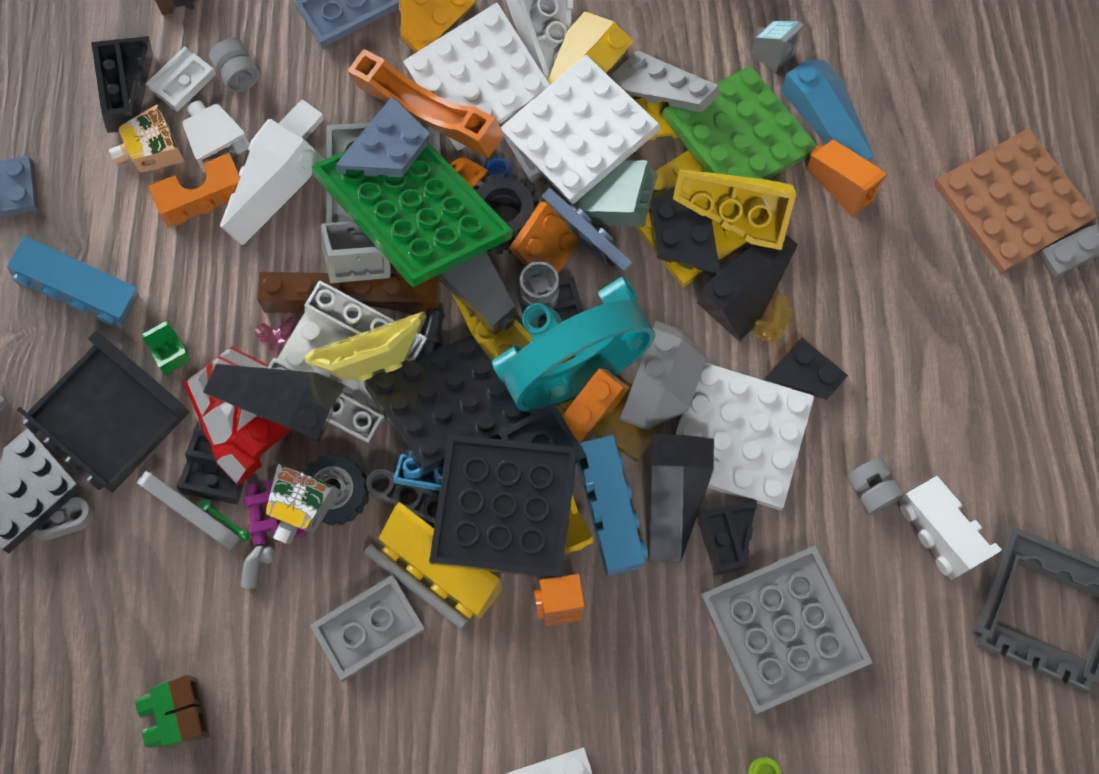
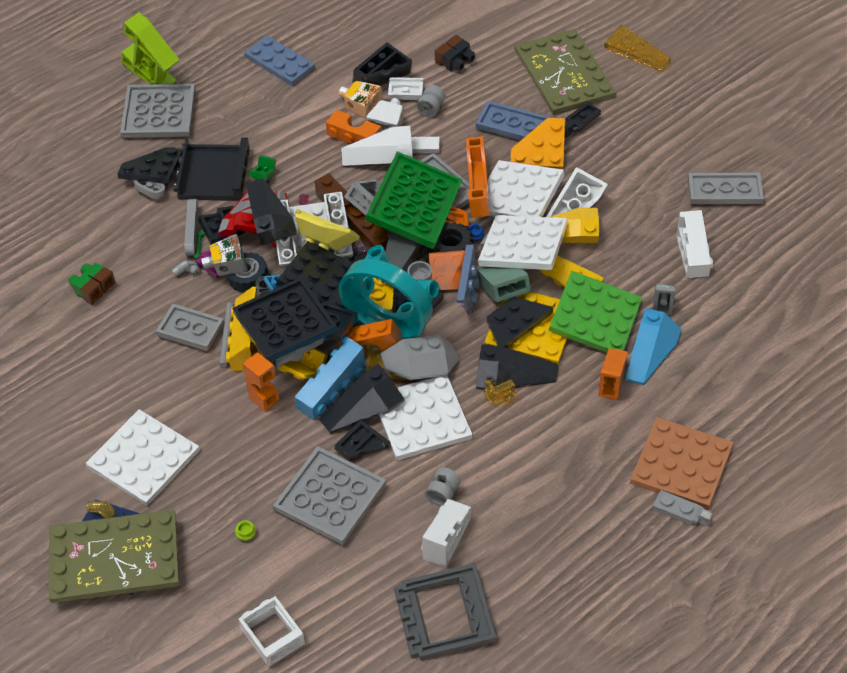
camera: 55 degrees right, 20 degrees down
dark azure wedge [6,236,139,326] -> none
sand blue wing [336,97,430,177] -> none
light grey wing [609,50,721,112] -> none
yellow wedge [673,169,796,250] -> none
black wing [764,337,848,400] -> none

